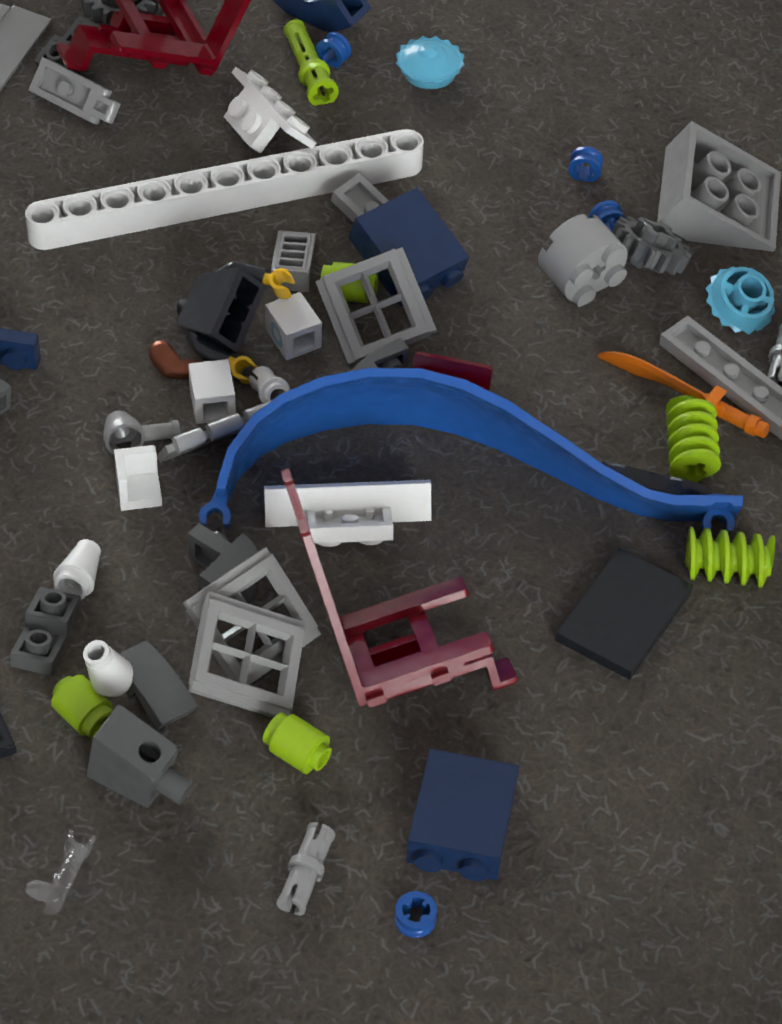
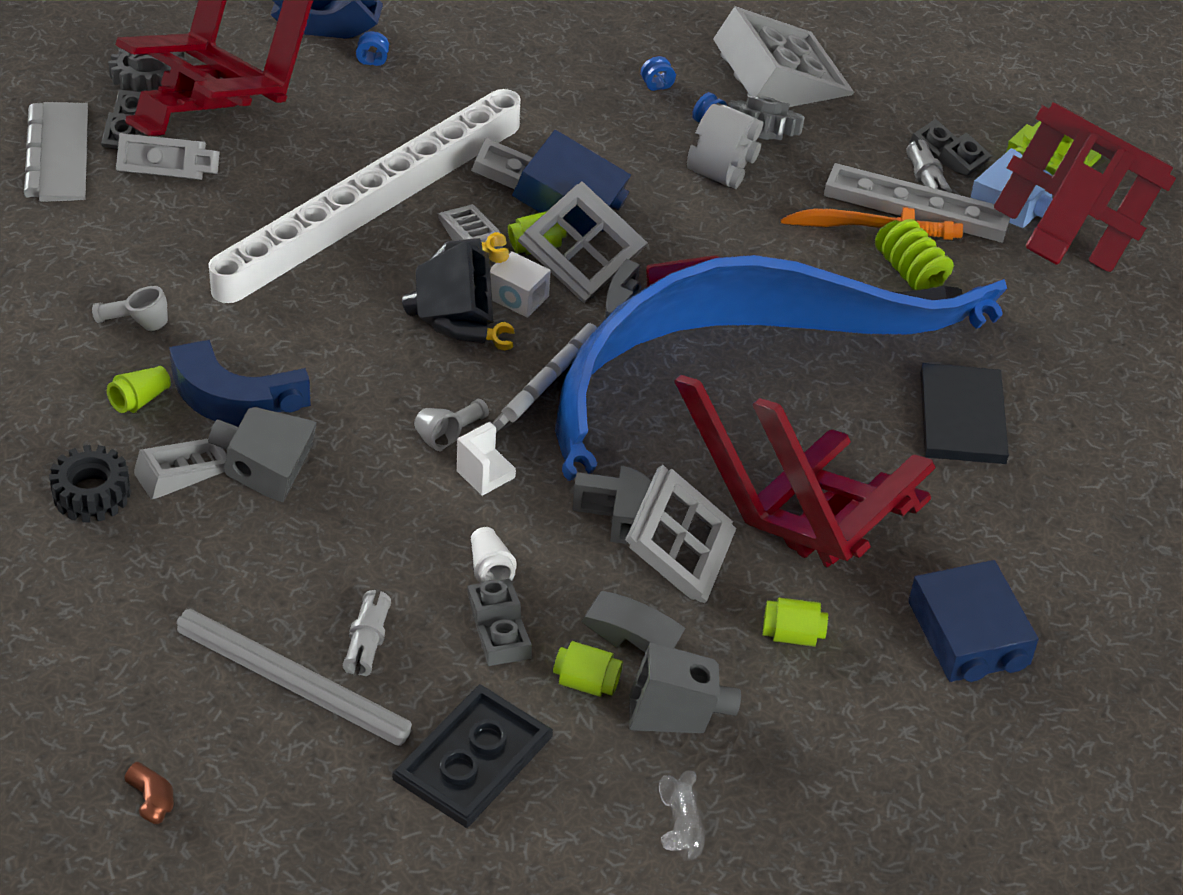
camera: 30 degrees left, 5 degrees down
white cone [83,640,133,697] -> none
copper arm [148,340,201,379] -> none
white brick [188,359,236,424] -> none
light grey piece [188,591,305,718] -> none
white bracket [223,67,317,153] -> none
white pin [249,366,290,403] -> none
white bracket [264,480,431,547] -> none
light grey pin [276,822,336,916] -> none
lime pin [283,19,339,106] -> none
blue bush [394,891,437,938] -> none
medium azure piece [395,36,465,89] -> none
lime piece [685,526,776,588] -> none
medium azure piece [706,266,775,335] -> none

